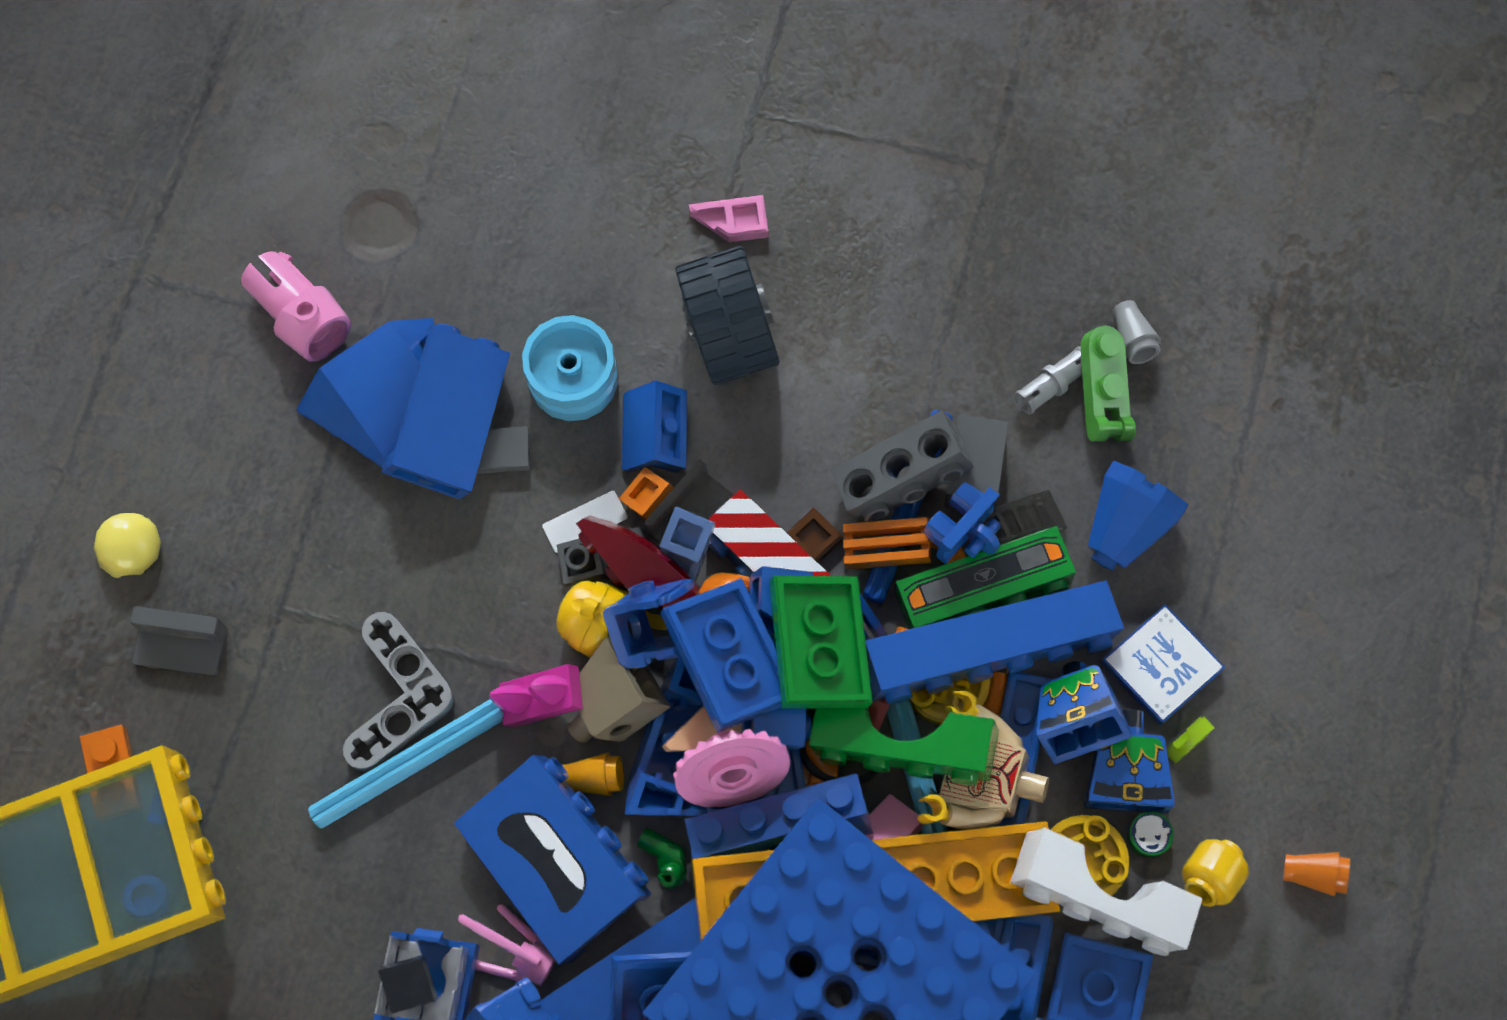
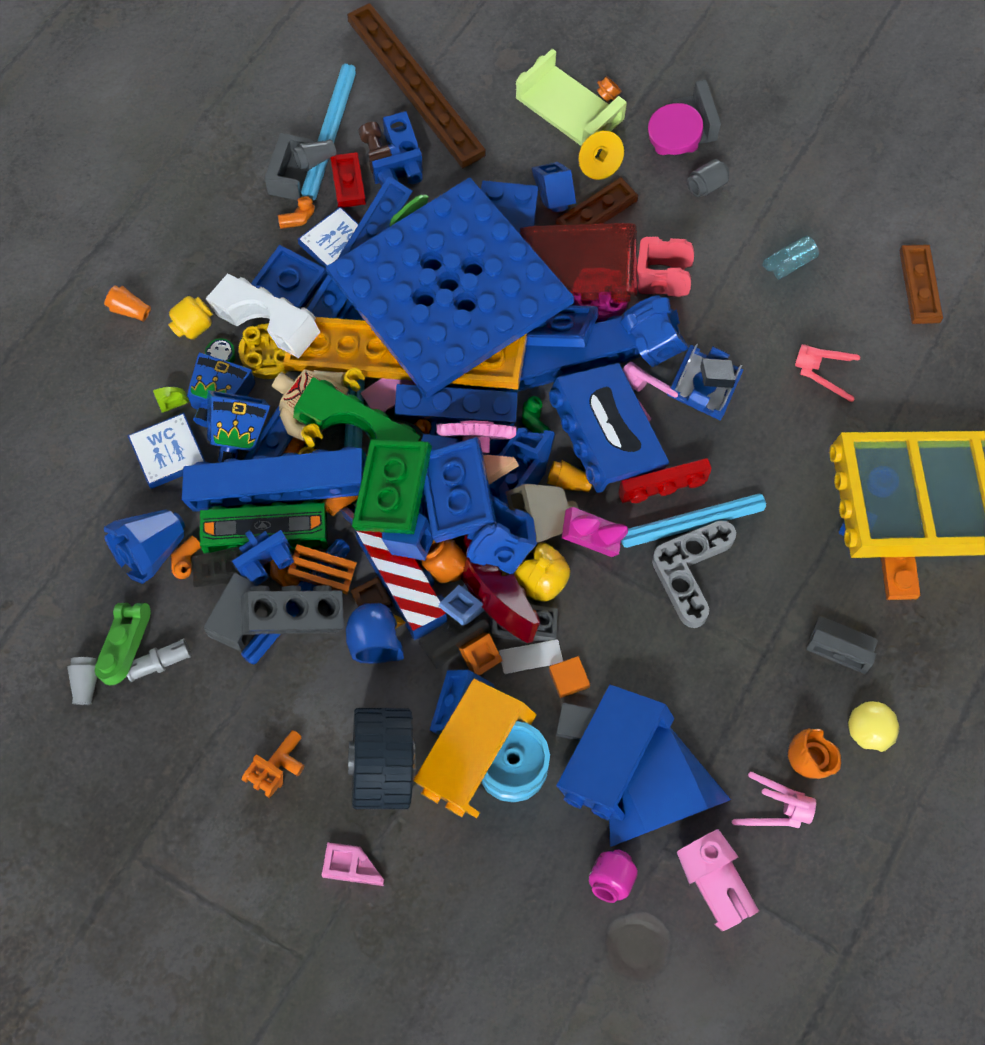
camera: 170 degrees left, 5 degrees down
none -> orange arm [171,535,201,579]
none -> orange arm [241,730,305,798]
none -> blue piece [346,603,406,664]
none -> light orange panel [413,679,537,818]
none -> orange tile [549,656,590,698]
none -> dark pink head [589,850,638,903]
none -> red plate [618,458,712,503]
none -> bright pink plant [732,772,816,829]
none -> orange hair [788,728,841,779]

